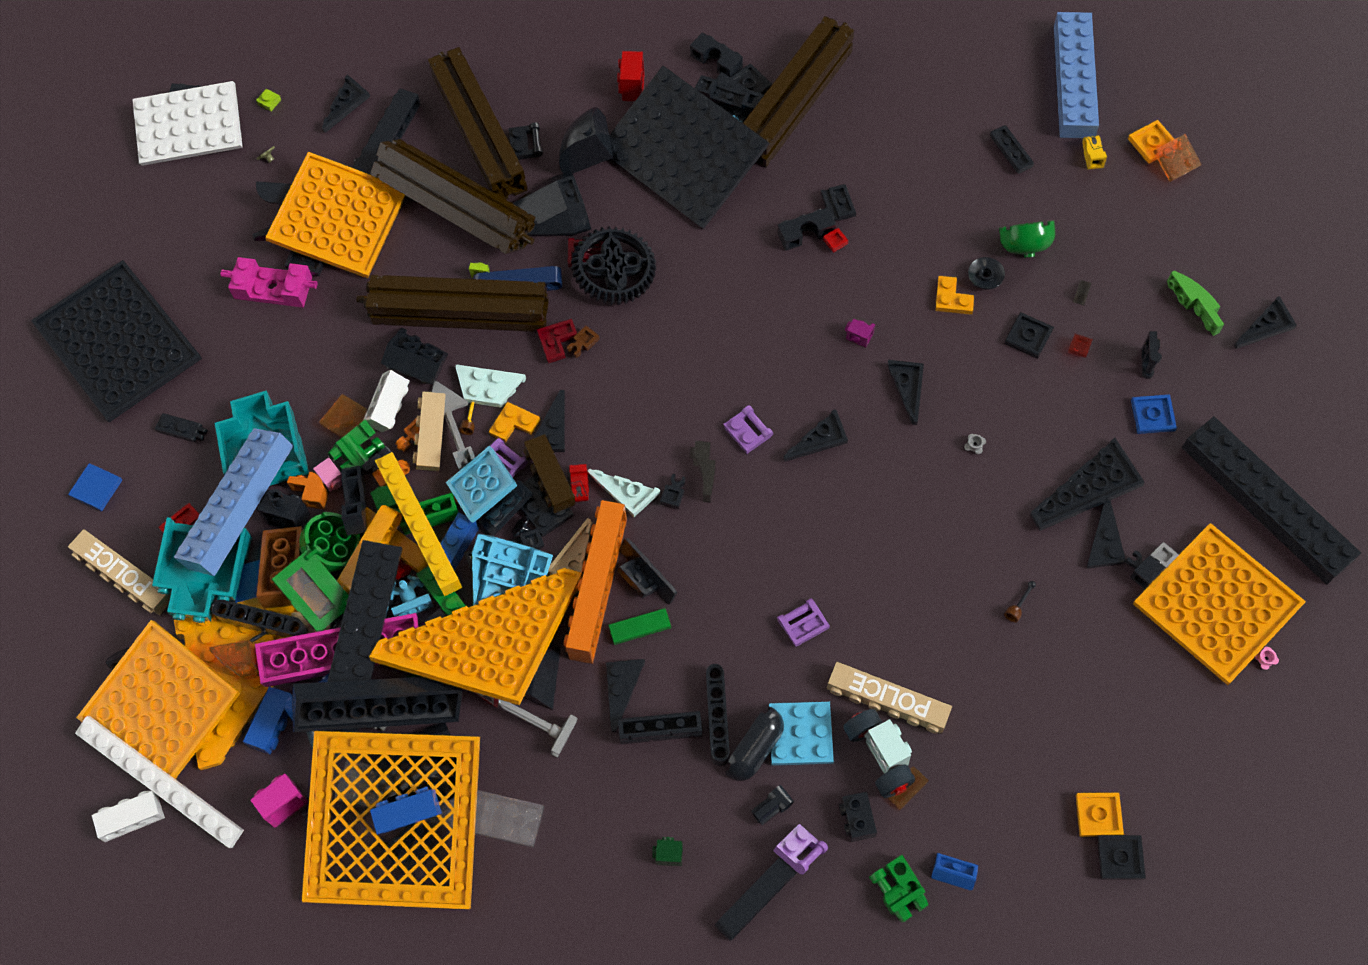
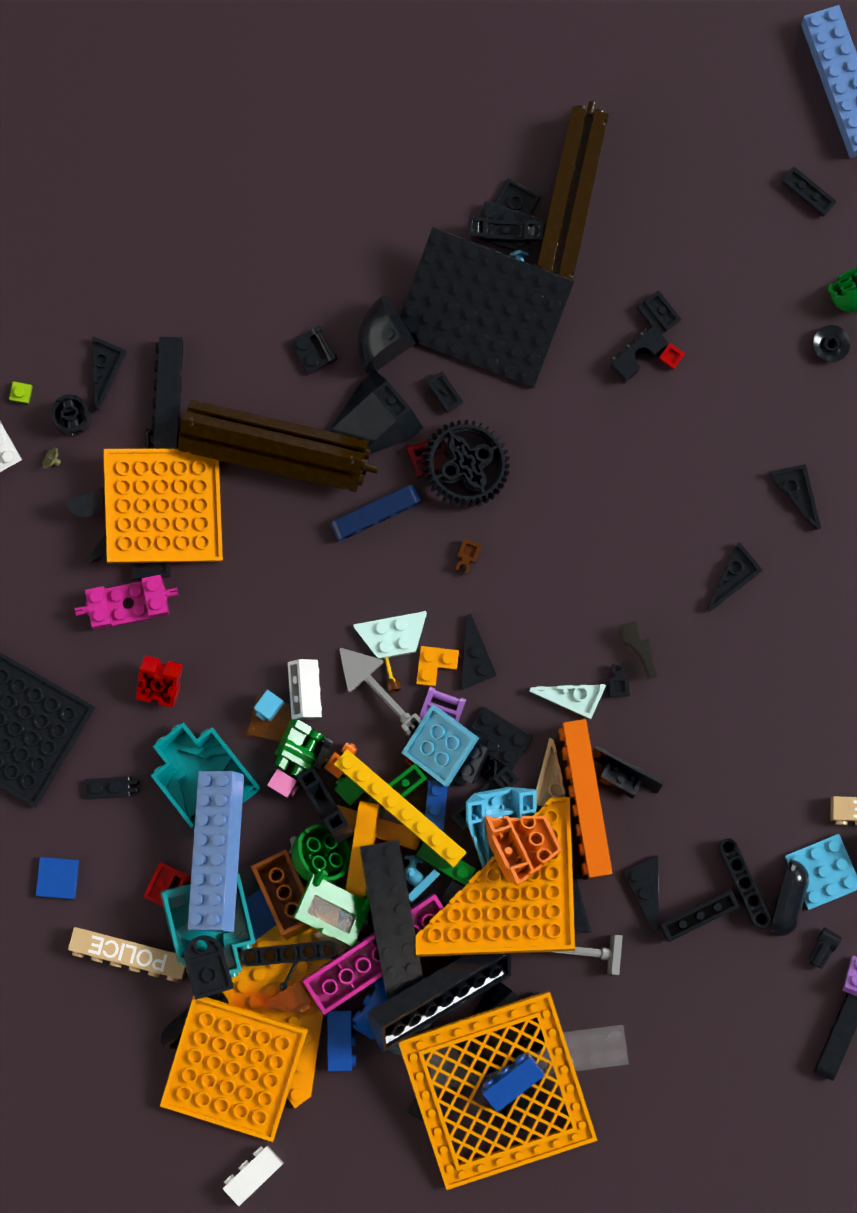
camera: 25 degrees left, 15 degrees up
white plate [75,716,244,848] -> none
dark pink piece [251,774,309,828] -> none
black brick [256,489,311,529] -> none
orange brick [287,472,328,510] -> none
dark brown brick [356,275,549,332] -> none
black wedge [381,327,448,385] -> none
orange plate [395,418,420,452] -> none
tan brick [413,392,446,471] -> none
dark brown brick [428,47,528,199] -> none
lime plate [469,263,490,278] -> none
dark brown brick [522,434,575,513] -> none
dark red plate [537,319,577,363] -> none
red leg [569,464,589,502] -> none
green tile [609,608,671,645] -> none
red brick [617,51,645,101] -> none
dark green brick [652,837,683,866] -> none
black arch [690,32,743,77] -> none
medium lavender plate [724,405,773,454] -> none
medium lavender plate [777,598,830,647] -> none
magenta brick [845,319,875,348] -> none
light orange plate [935,276,974,315] -> none
none -> black brick [51,394,91,436]
none -> red brick [136,655,183,708]
none -> black tile [184,935,234,1000]
none -> medium azure brick [254,689,284,722]
none -> black plate [427,371,463,414]
none -> orange wedge [485,816,562,886]

